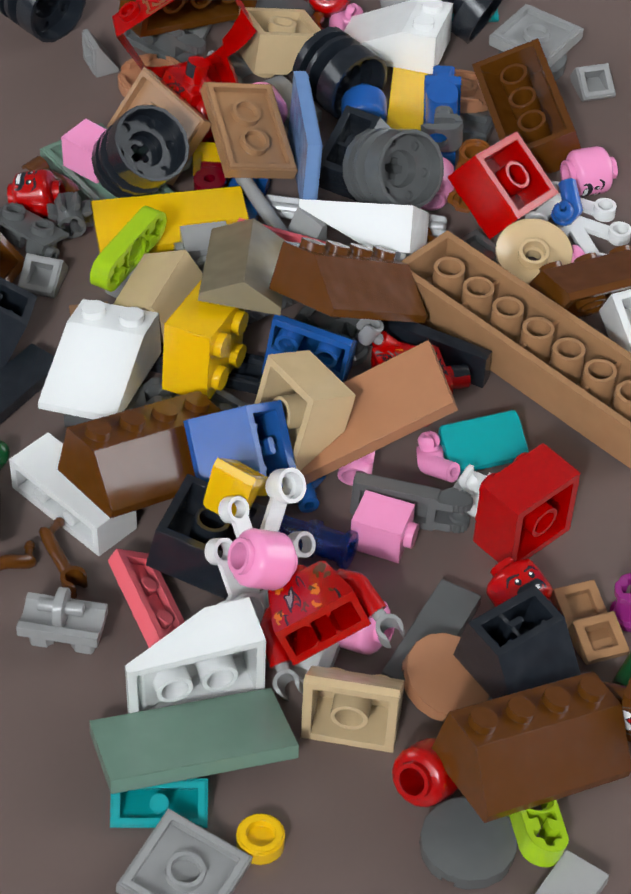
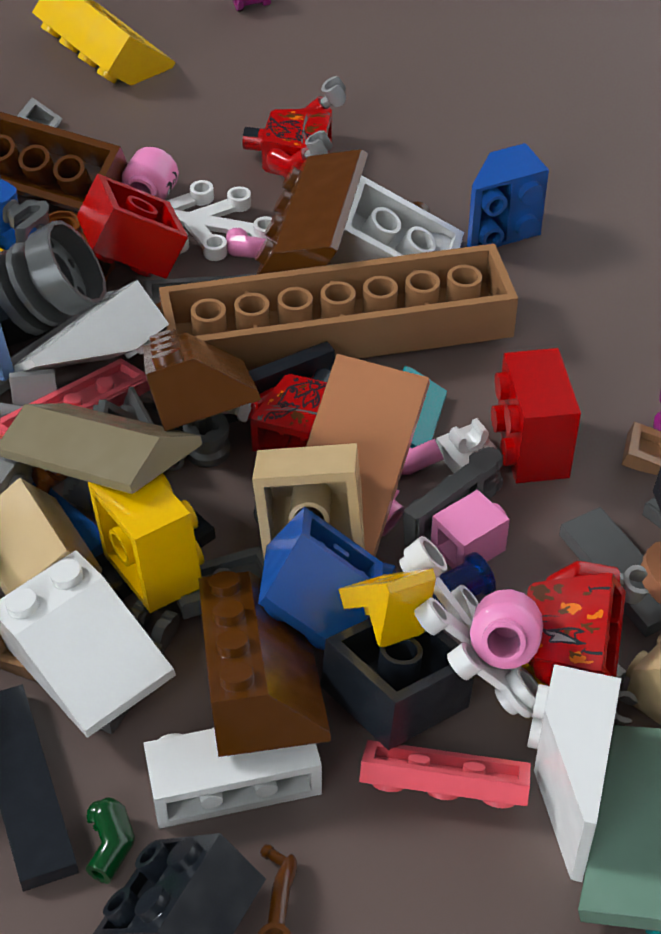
camera: 55 degrees left, 0 degrees up
light grey hips [16,587,108,654] -> none
reddish brown piece [39,517,88,599] -> none
blue slope [261,314,358,382] -> none
red head [486,557,553,607] -> none
tan dish [495,219,573,285] -> none
blue arm [551,178,583,226] -> none

